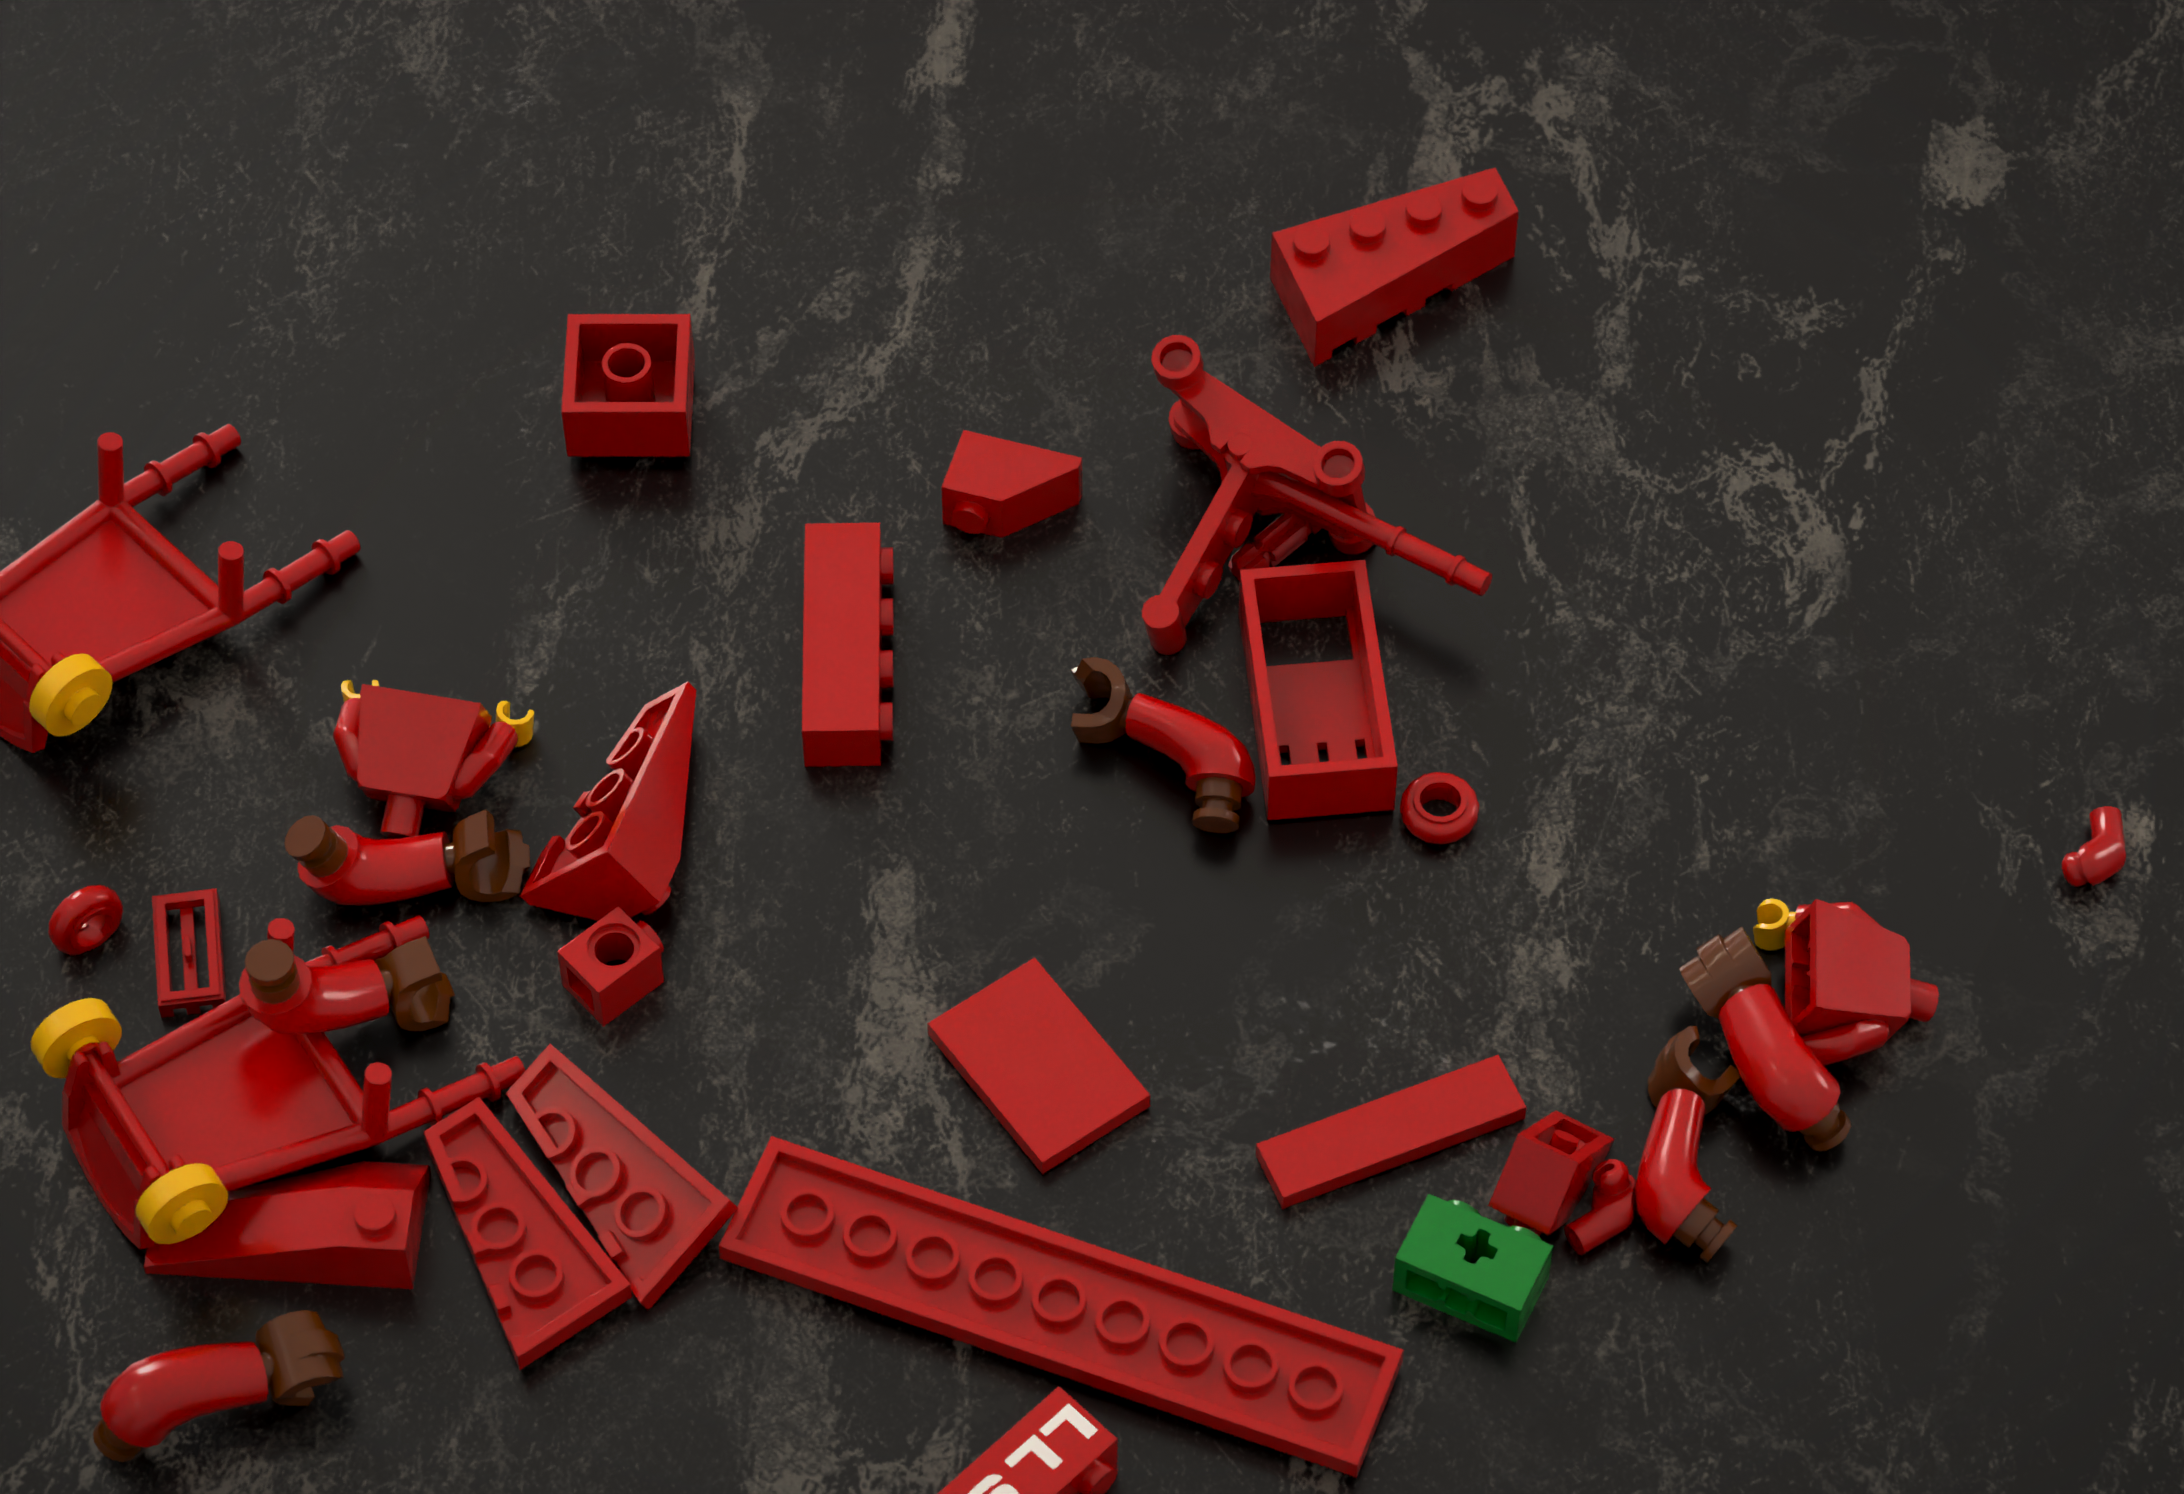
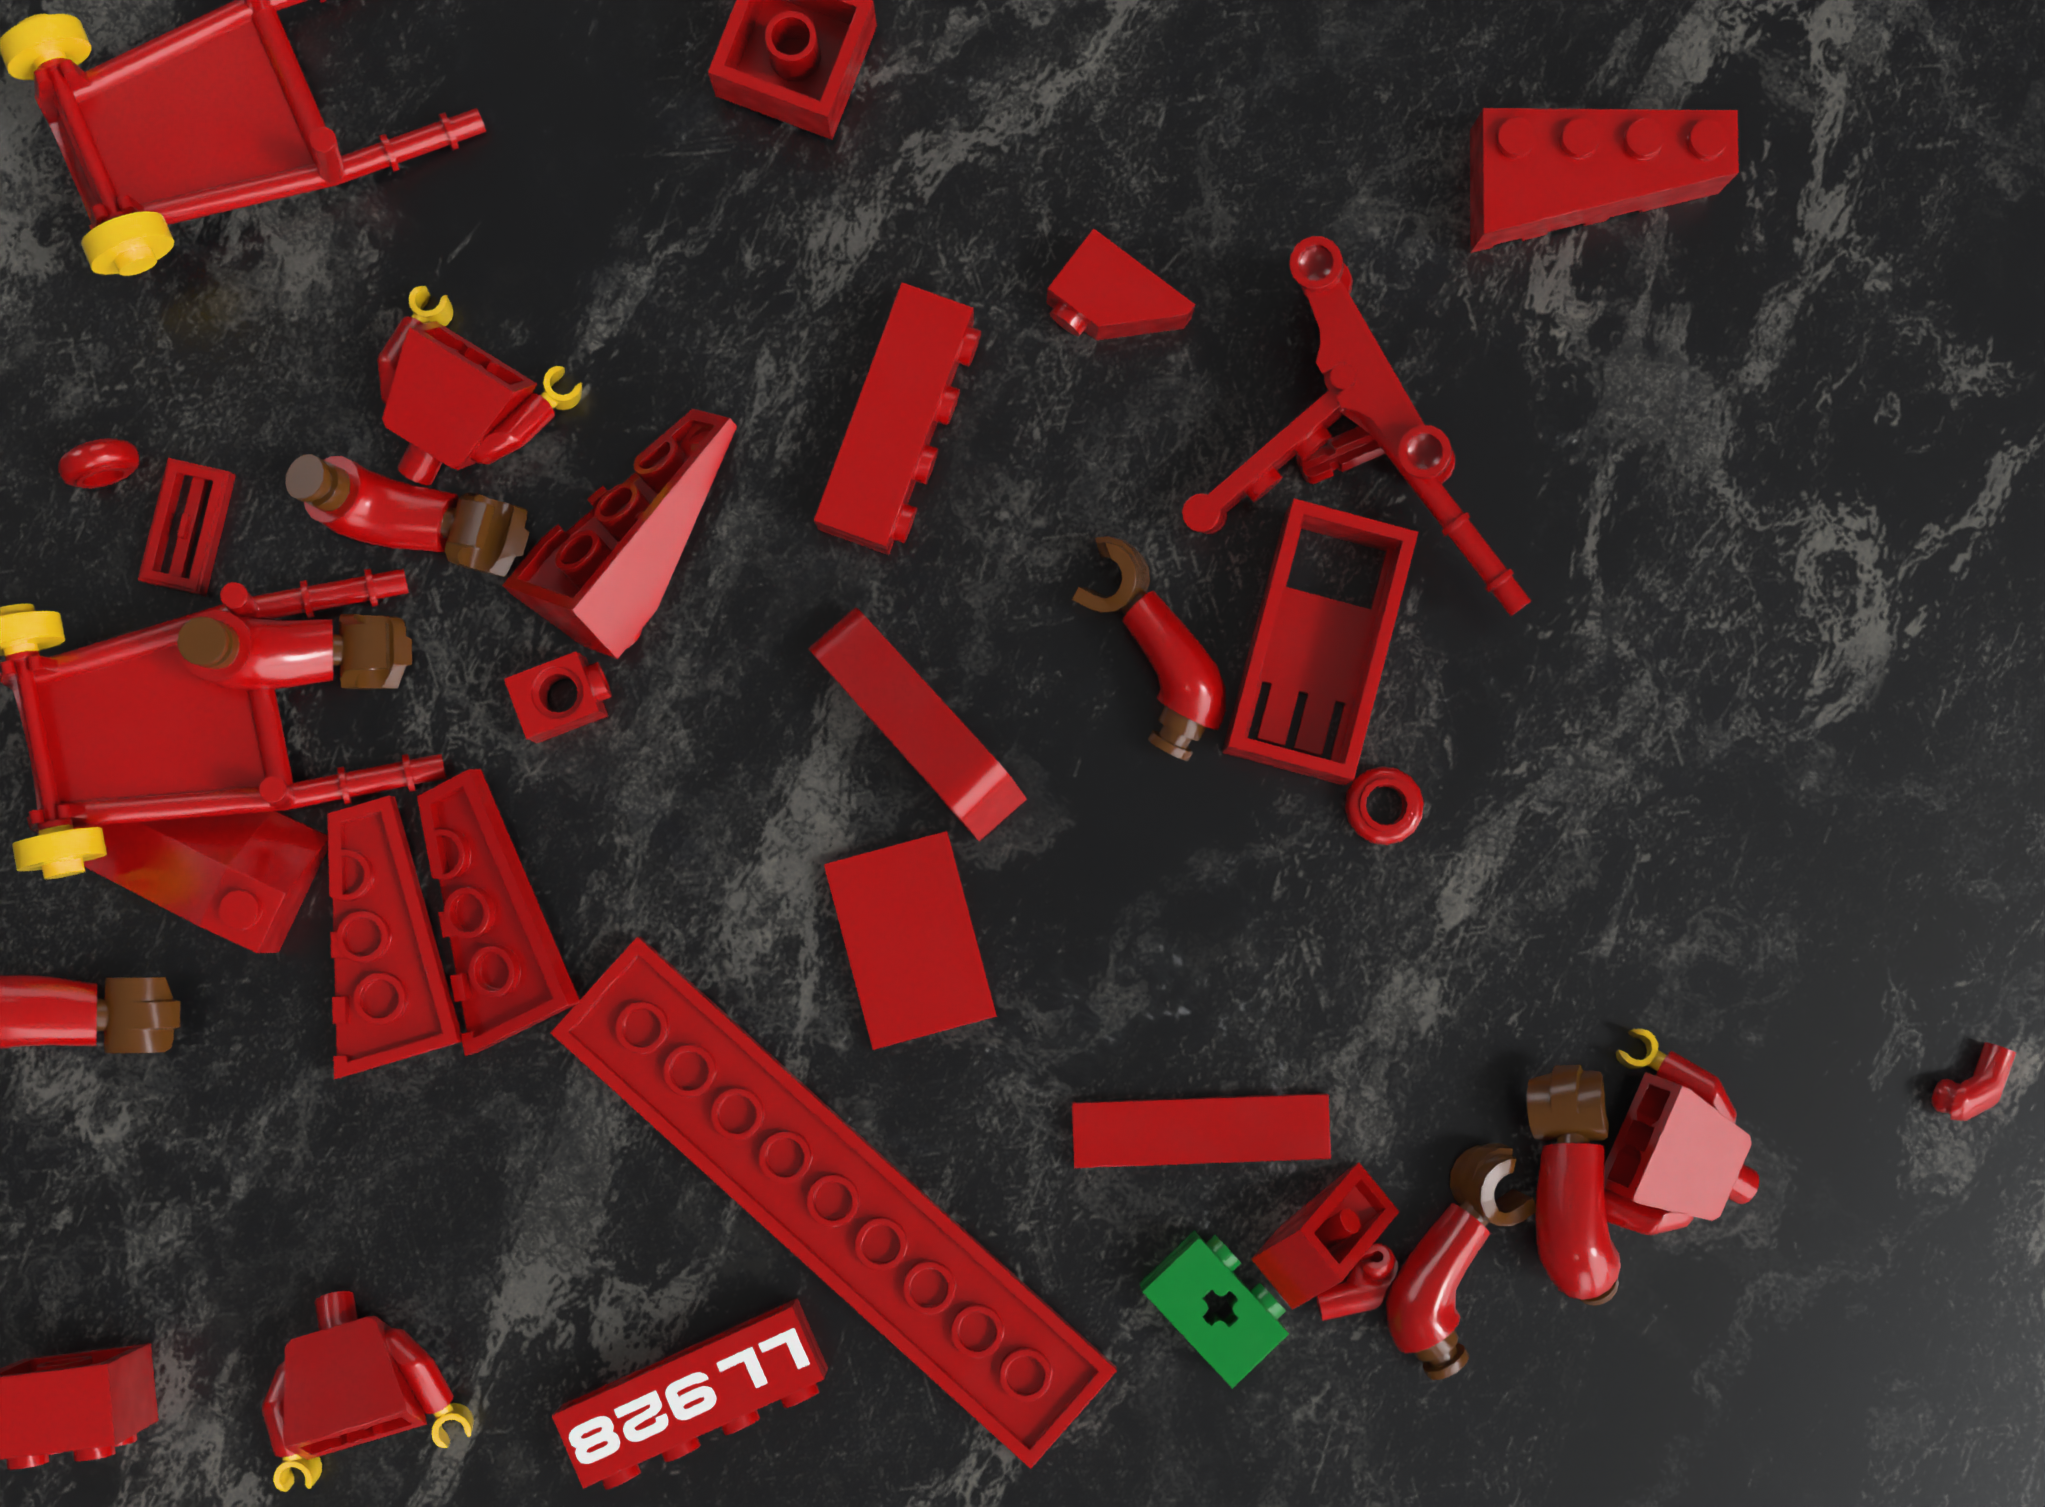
camera: 15 degrees right, 30 degrees up
none -> red beam [808,607,1027,842]

